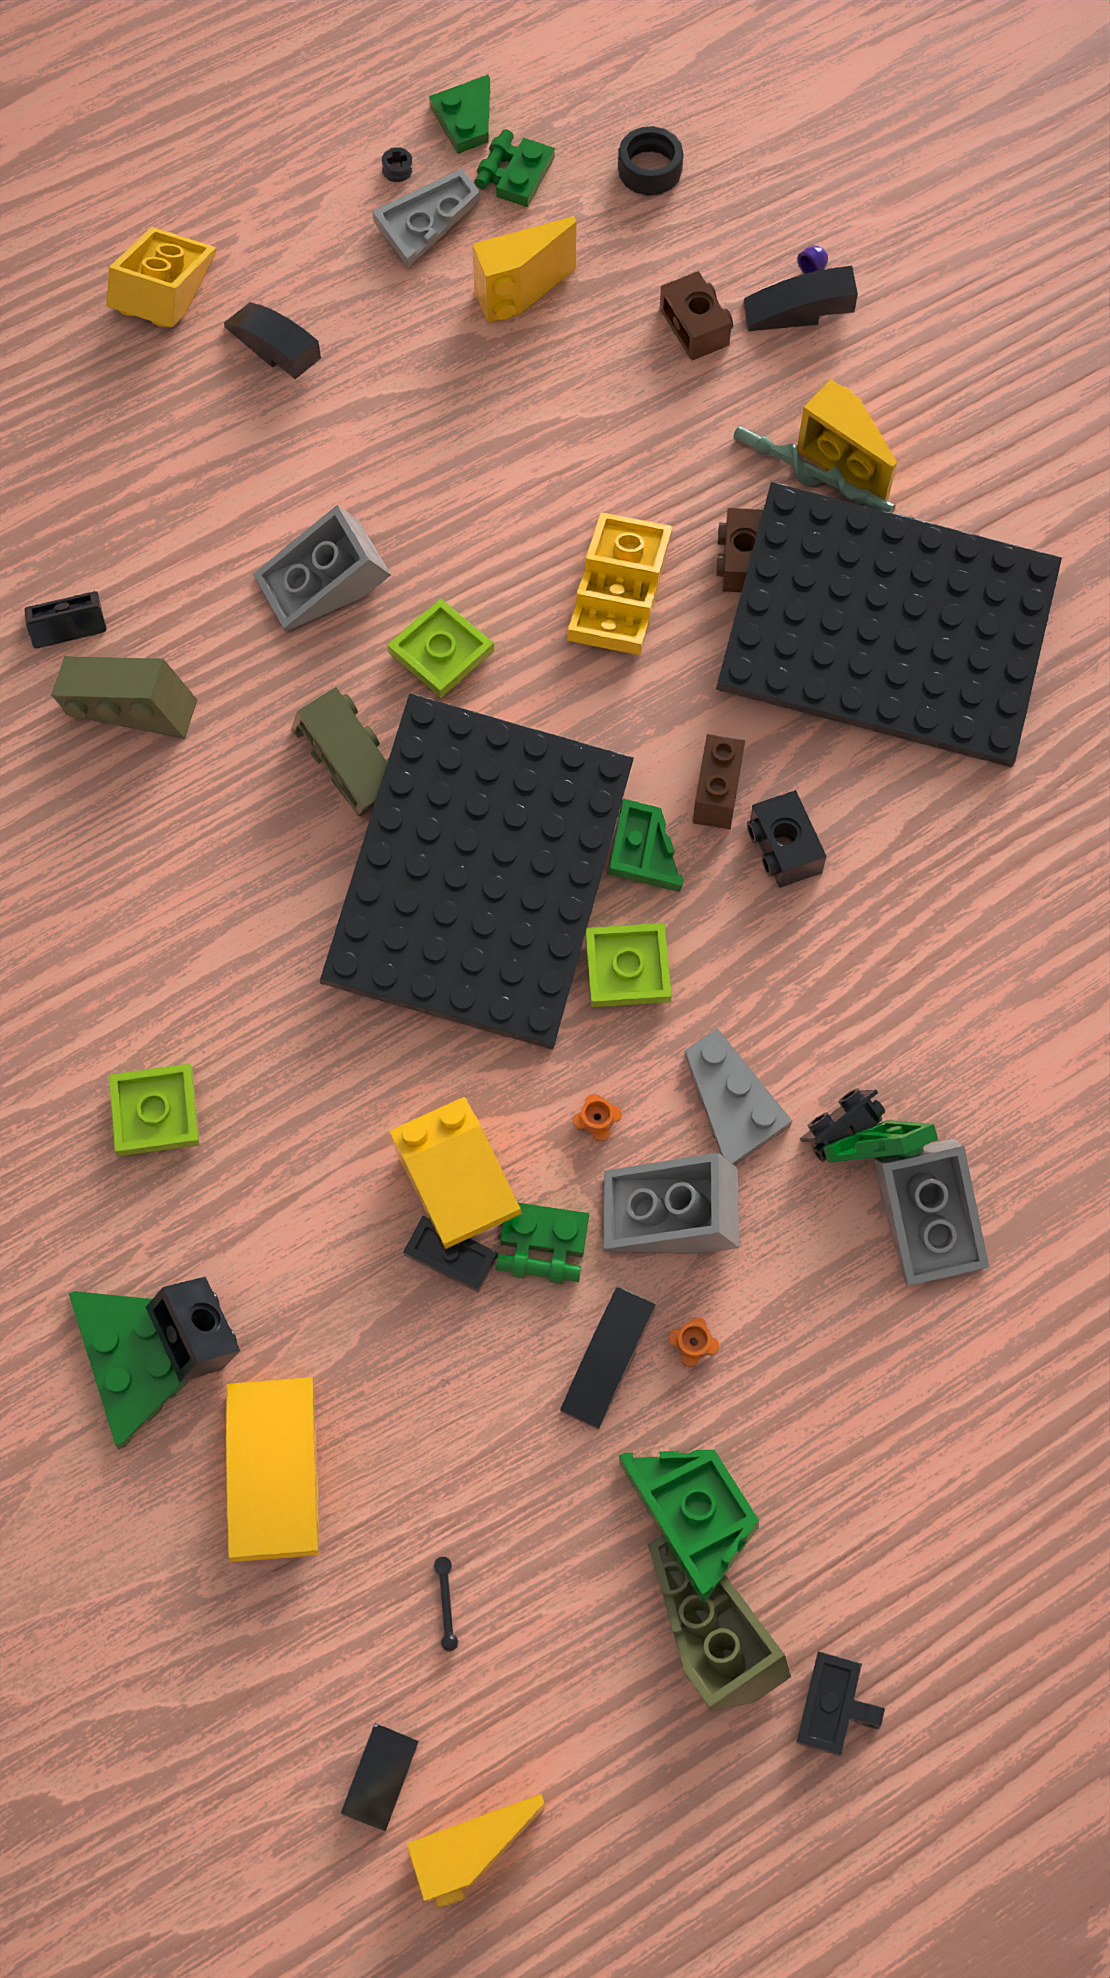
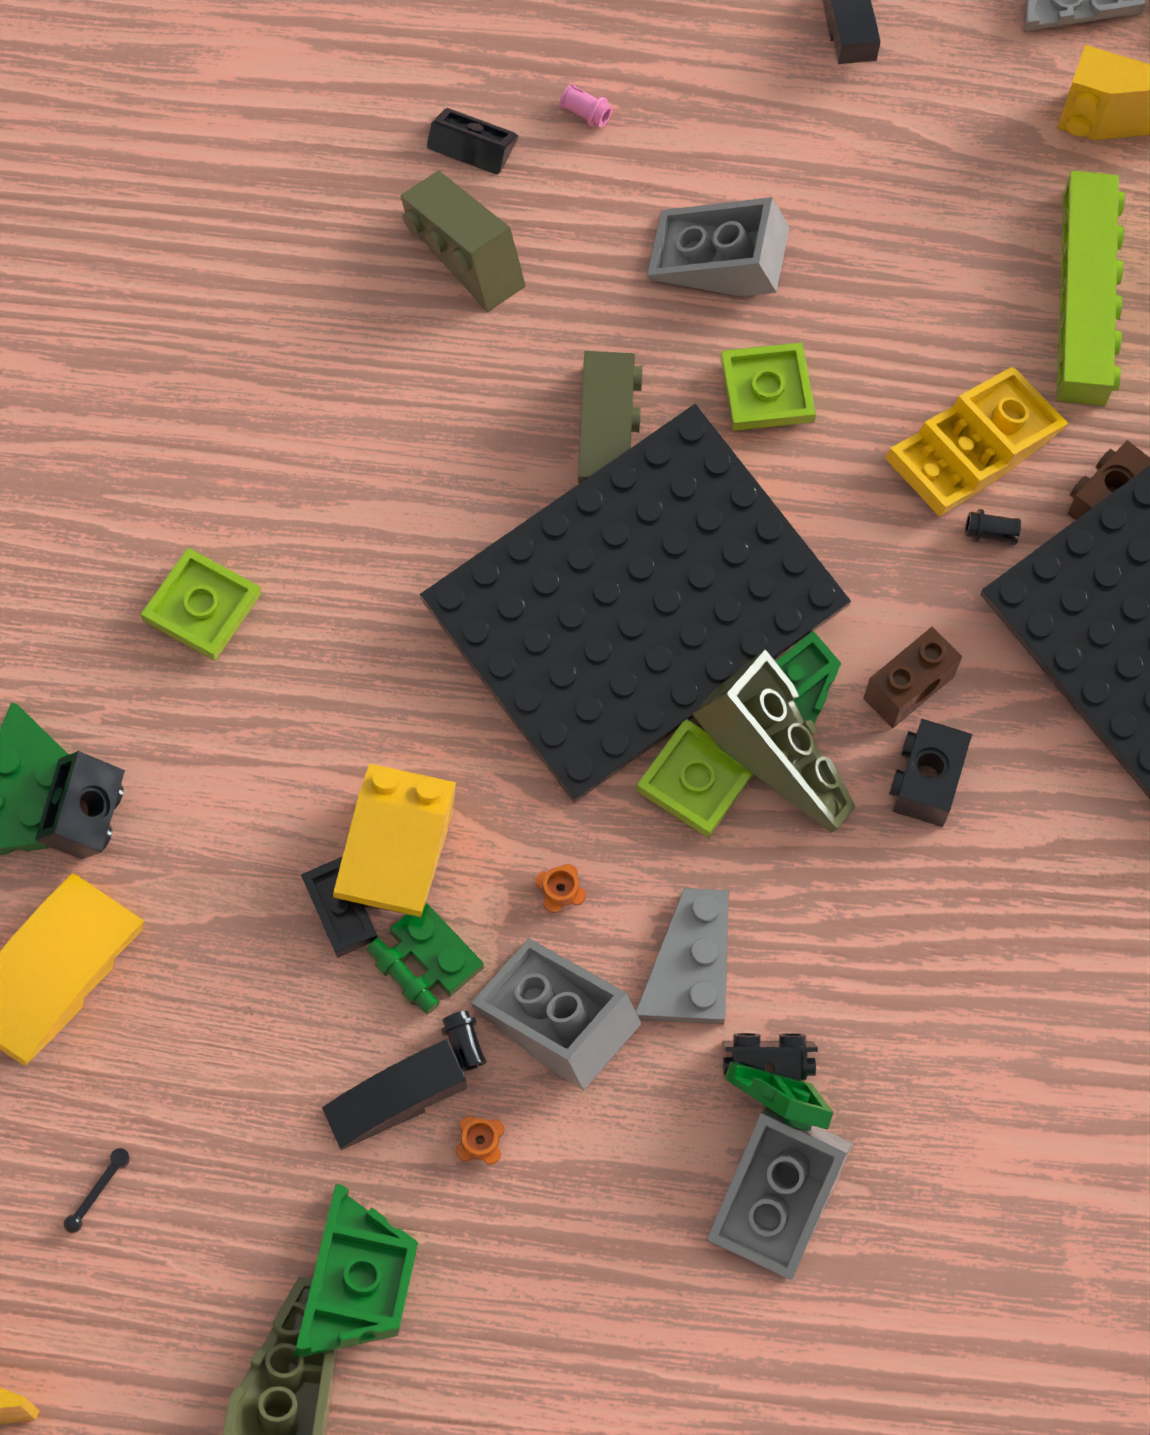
camera: 35 degrees right, 0 degrees up
none -> black pin [441,1011,487,1072]
none -> bright pink pin [559,84,613,128]
none -> olive wedge [692,650,855,833]
none -> black pin [965,509,1021,545]
none -> lime brick [1056,170,1125,406]

